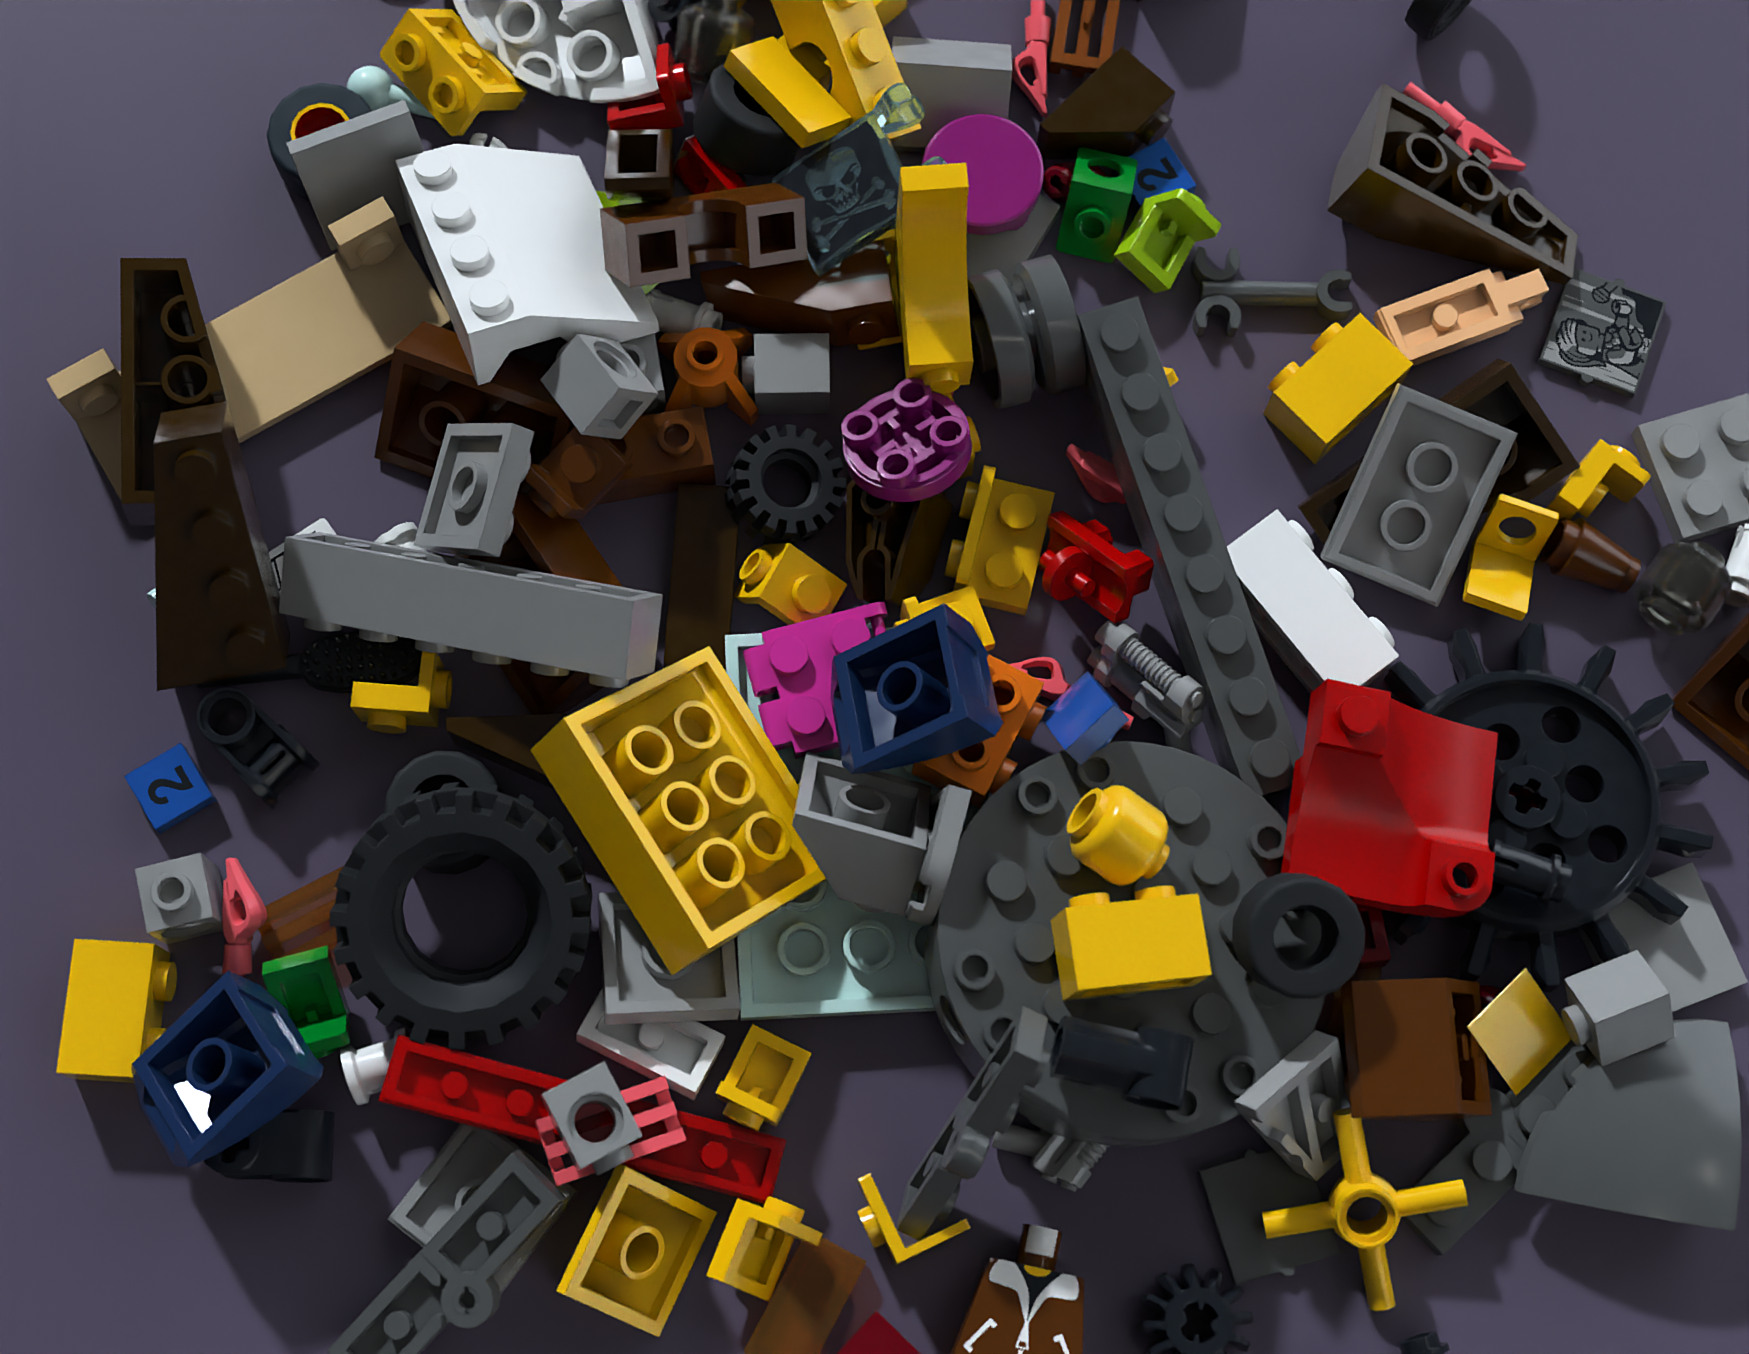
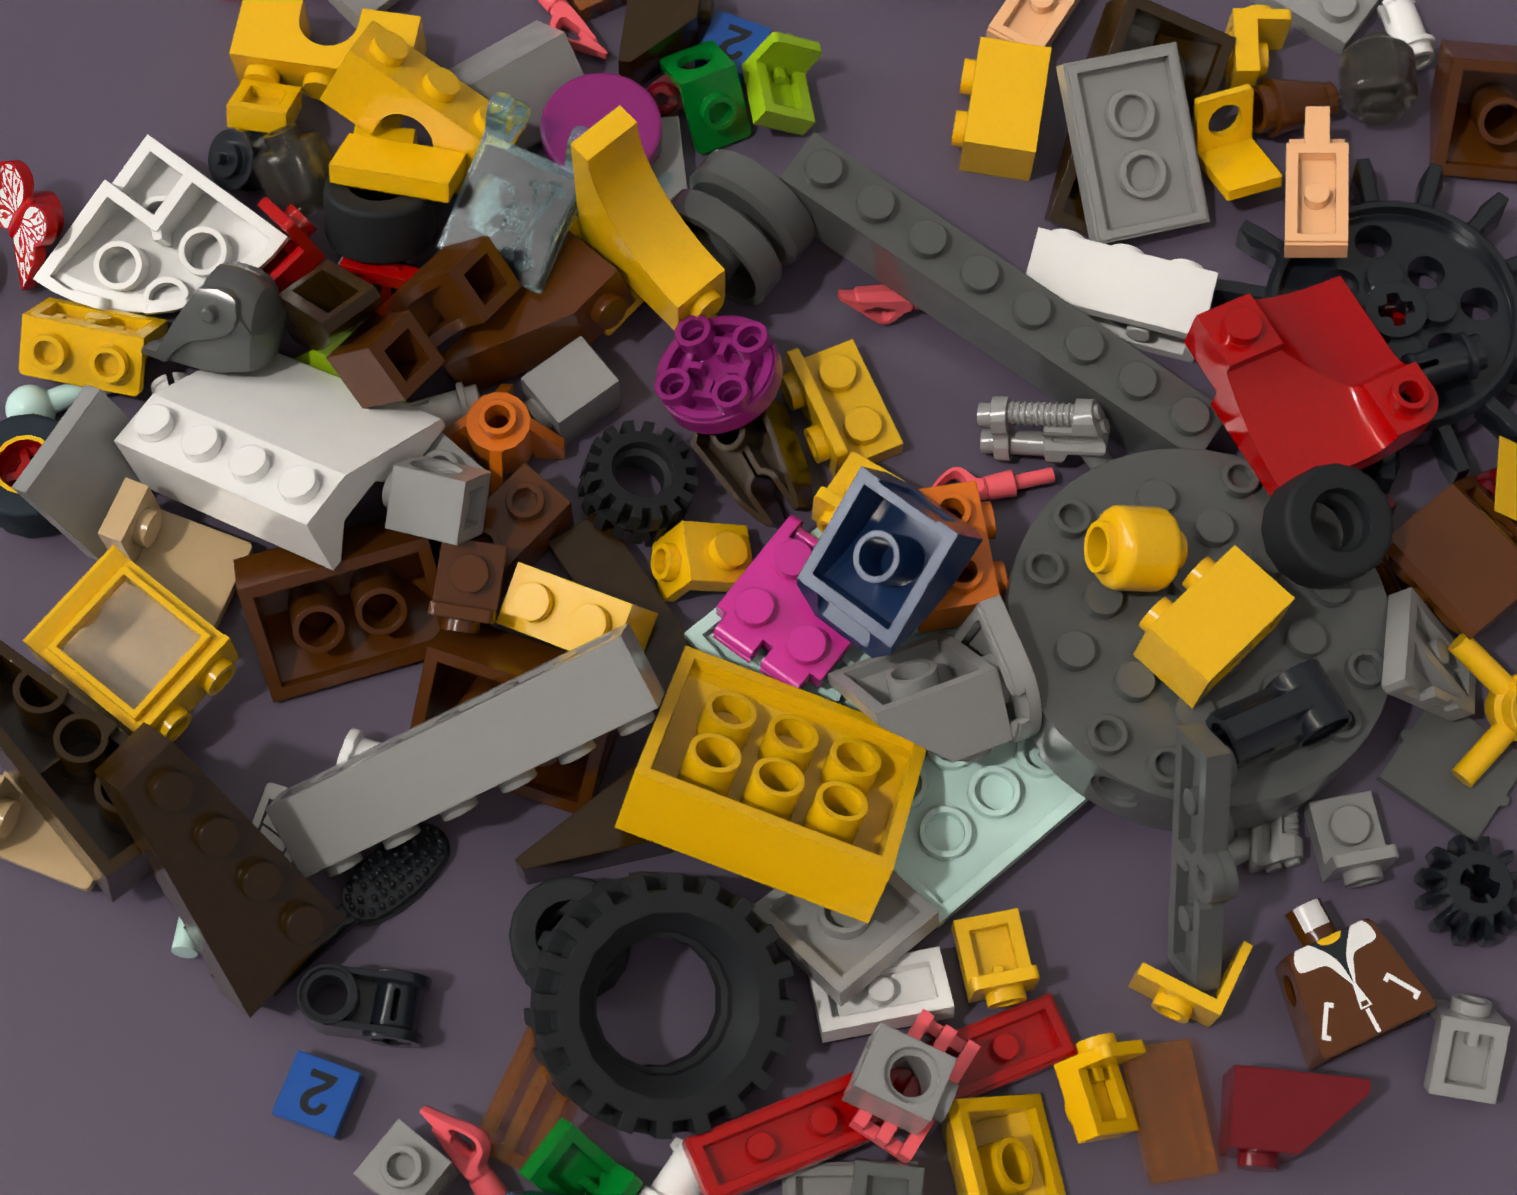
camera: 35 degrees left, 5 degrees down
yellow bracket [350,651,452,734] -> none
light grey plate [414,423,534,557] -> none
red hips [1038,510,1154,623] -> none
blue slope [1042,671,1129,765] -> none
dark grey bar [1192,247,1352,337] -> none
none -> yellow window [23,544,240,742]
none -> dark grey helmet [141,262,288,374]
none -> yellow brick [496,562,658,651]
none -> light nougat hinge [1284,106,1349,258]
none -> light grey bracket [1303,790,1399,888]

